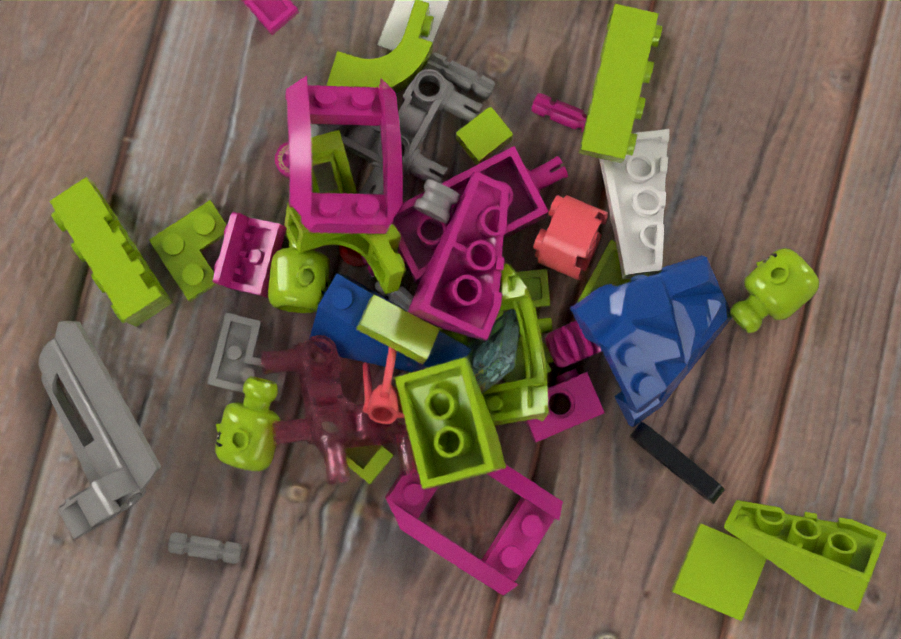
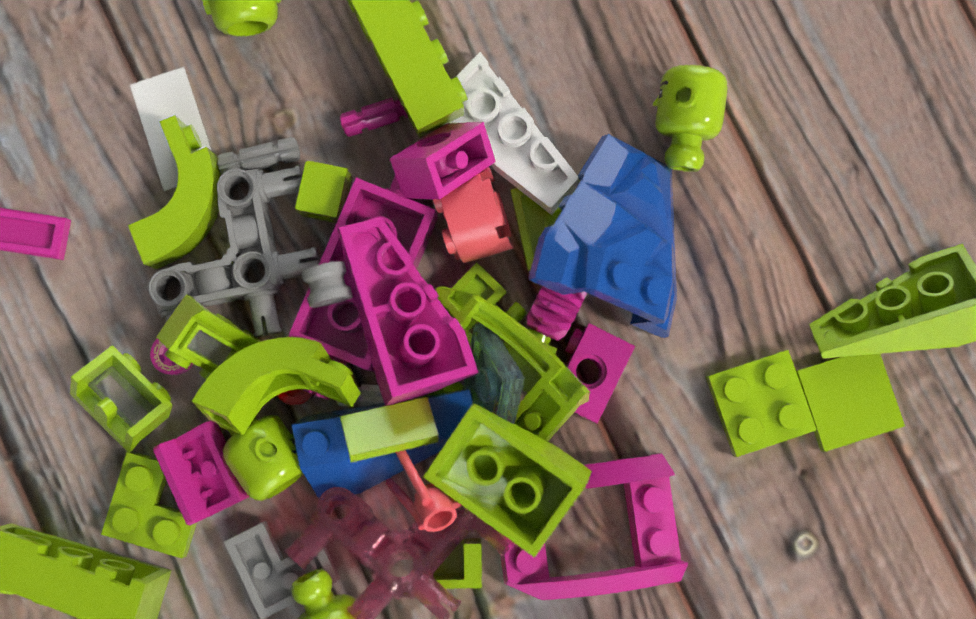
camera: 35 degrees left, 0 degrees up
dark pink wedge [285,75,403,234] -> none
black beam [630,421,725,504] -> none
none -> lime window [70,345,173,453]
none -> dark pink brick [390,122,496,199]
none -> lime plate [706,350,817,457]

